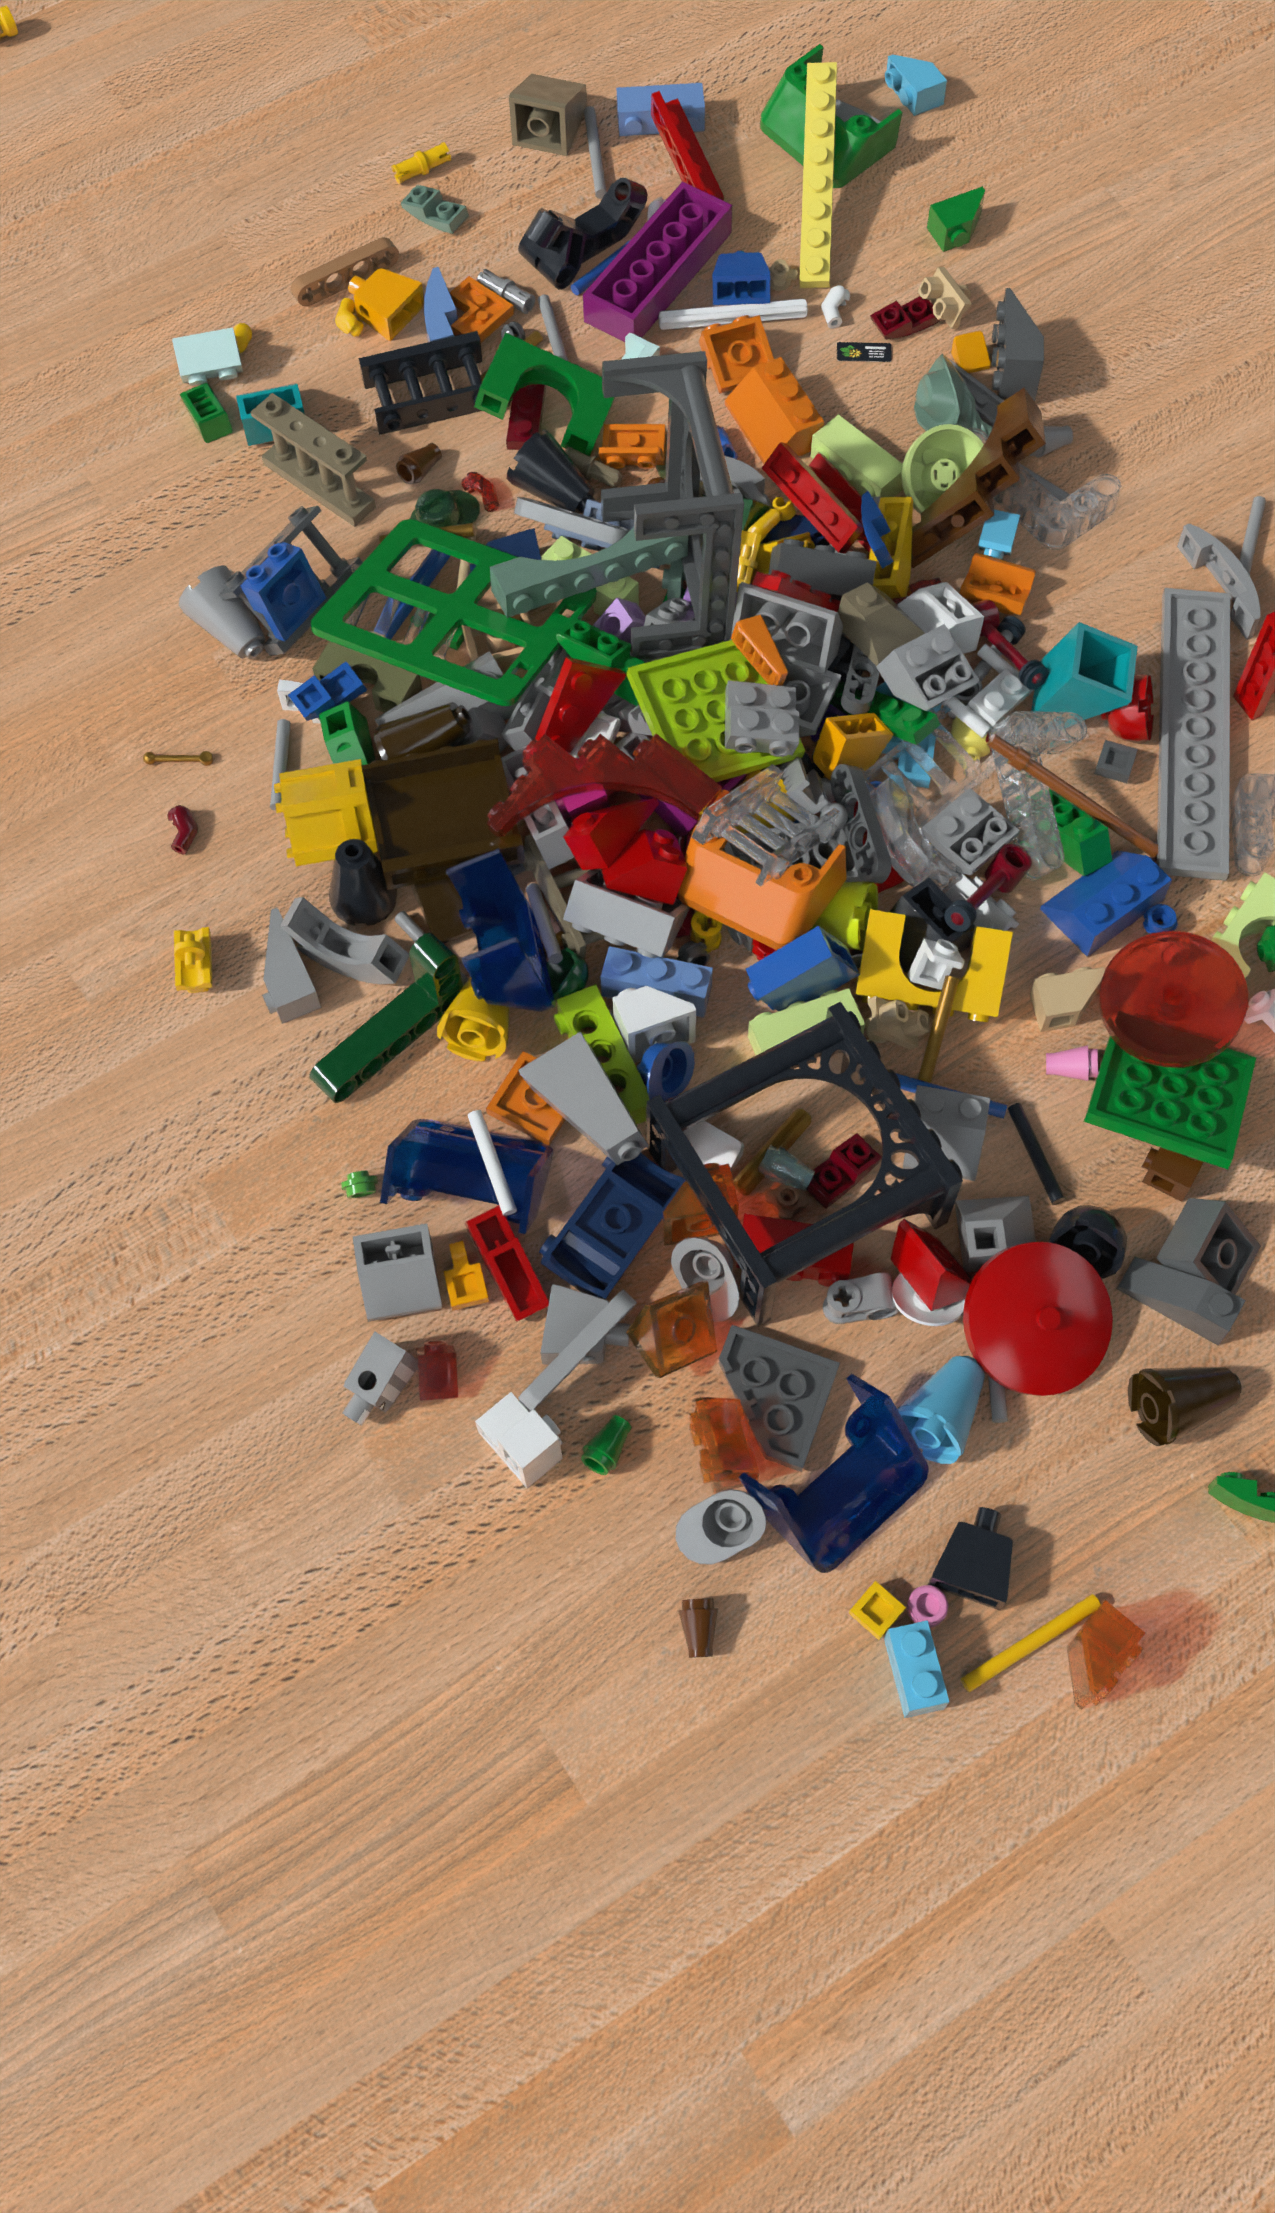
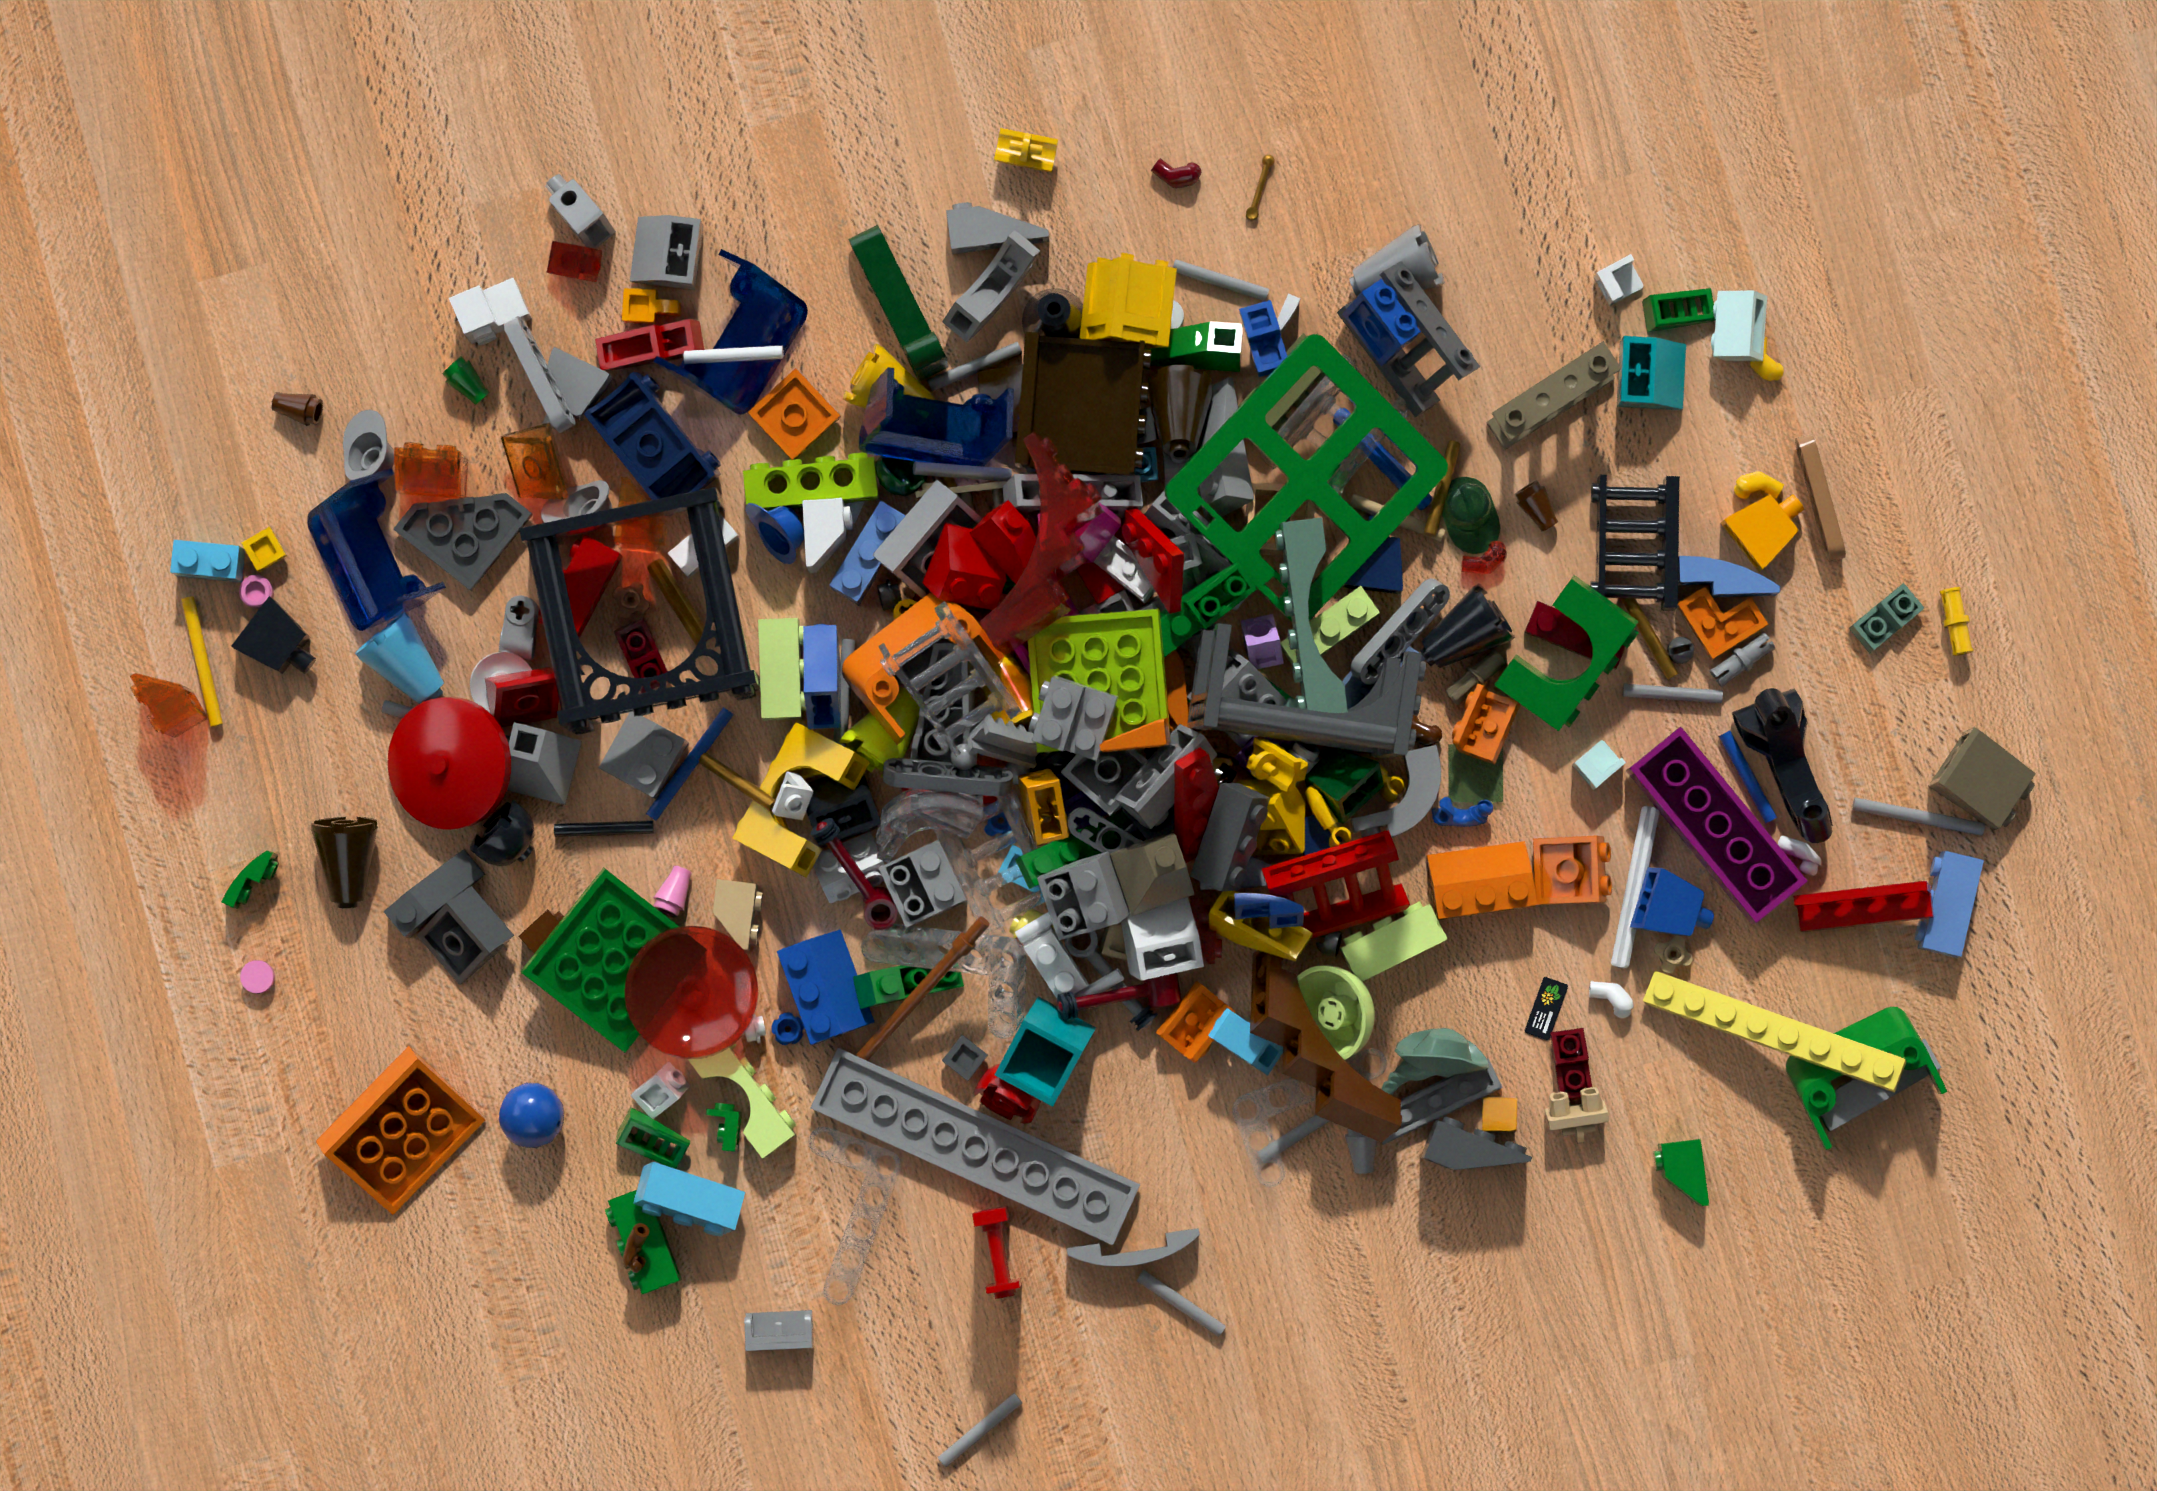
camera: 110 degrees right, 20 degrees up
bright green plate [341,1170,378,1198] -> none
light grey slope [518,1032,649,1165] -> none
clear light blue cone [758,1145,816,1191] -> none
tan hips [865,996,929,1050] -> none
medium azure slope [885,54,947,116] -> none
none -> white panel [1594,254,1643,306]

